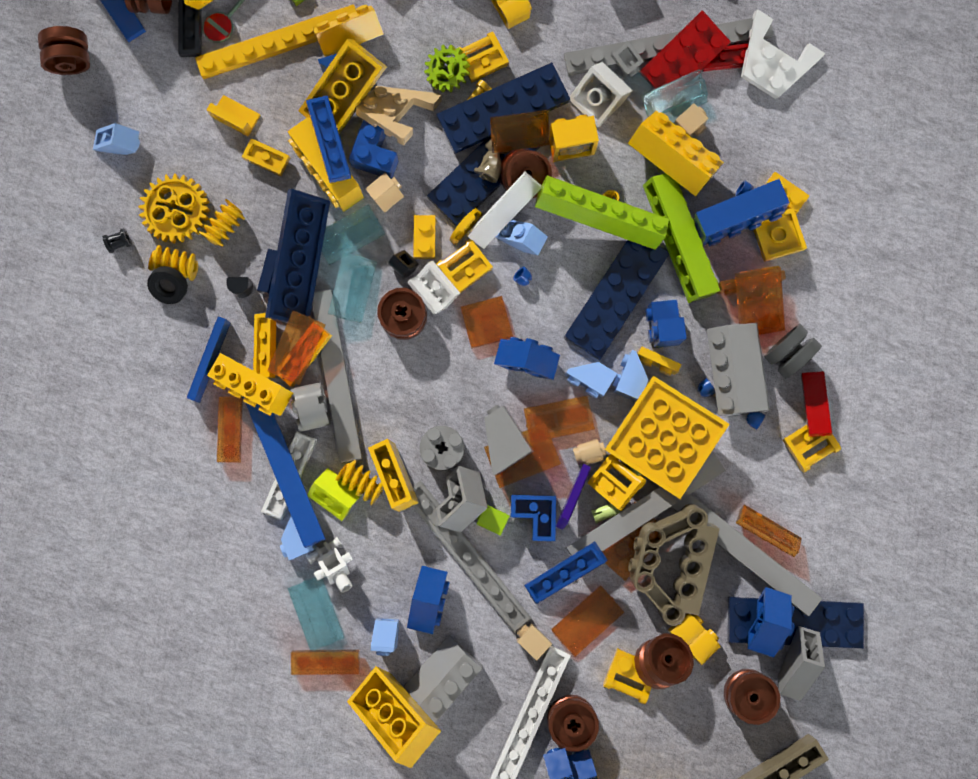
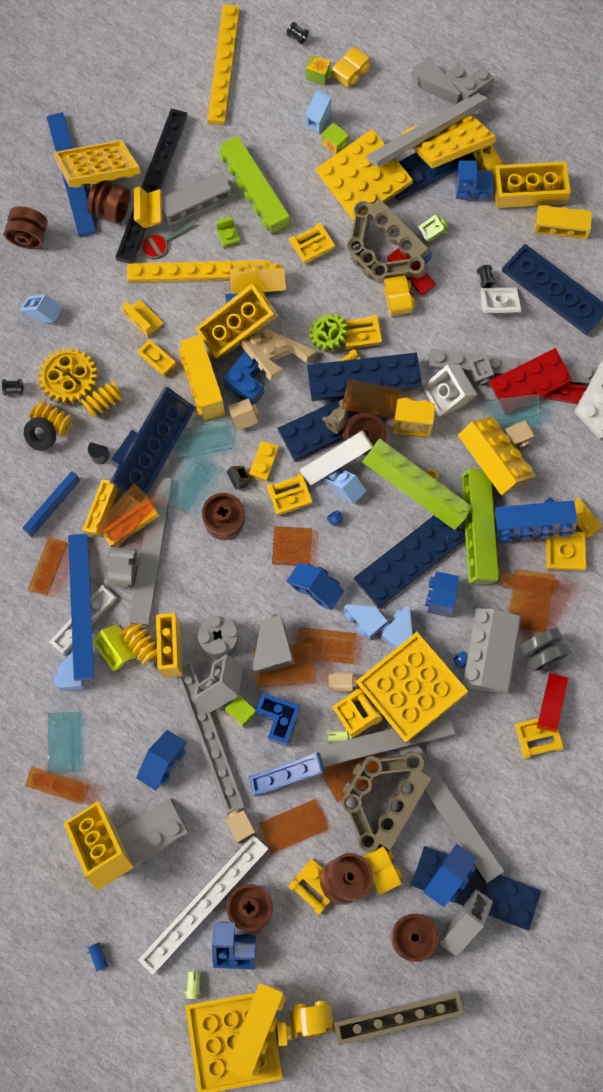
camera: 20 degrees right, 10 degrees down
yellow brick [207,353,294,416] -> none
white piece [305,537,353,593] -> none
blue tile [306,96,351,183] -> none
light blue slope [371,618,399,656] -> none
white bracket [408,261,460,314] -> none
yellow tile [450,208,483,245] -> none
dark purple tile [555,464,591,530] -> none
yellow plate [637,346,682,376] -> none
clear orange plate [736,504,802,557] -> none
blue hinge [746,412,766,430] -> none

